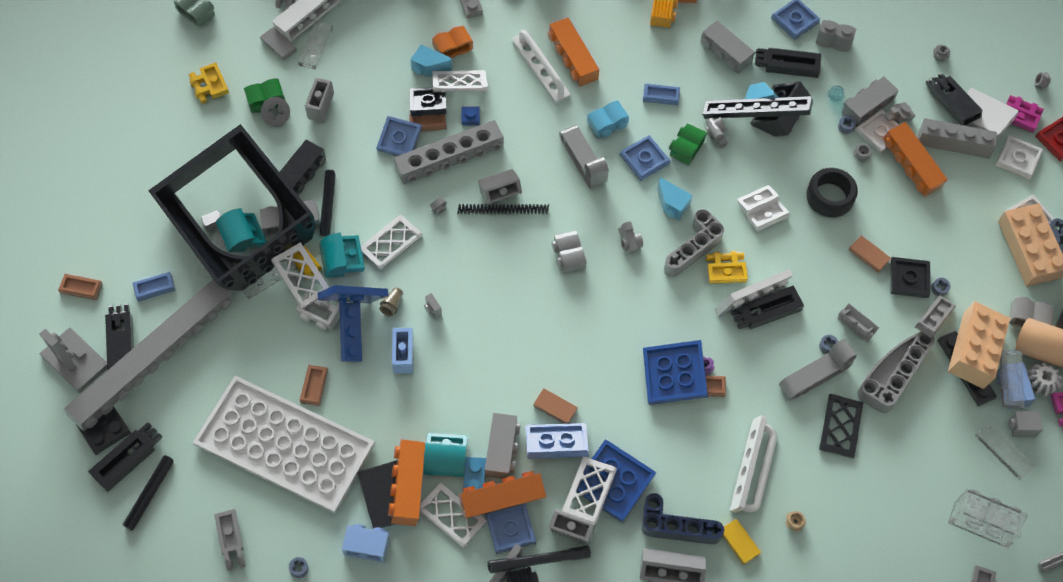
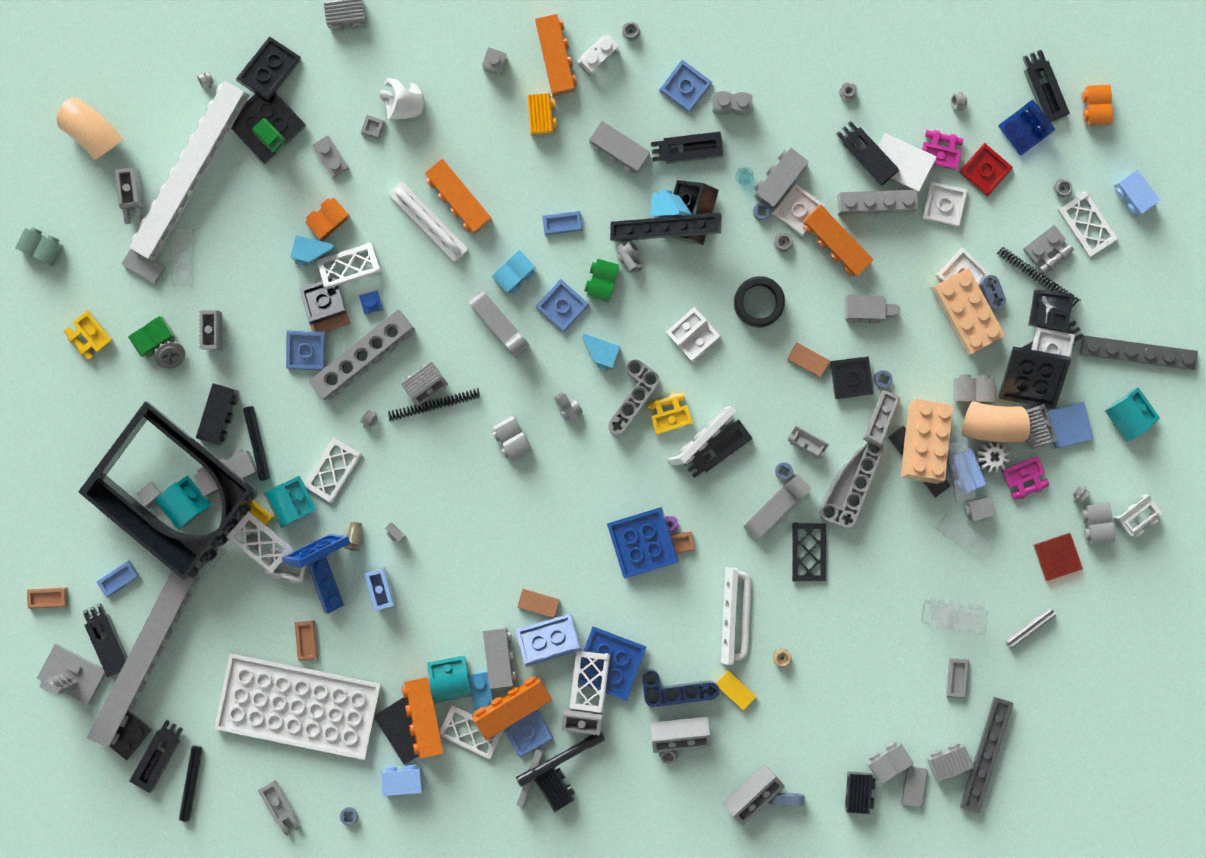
camera: 10 degrees left, 25 degrees up
light grey plate [884,102,916,123] -> none
none -> light grey hinge [845,295,901,324]

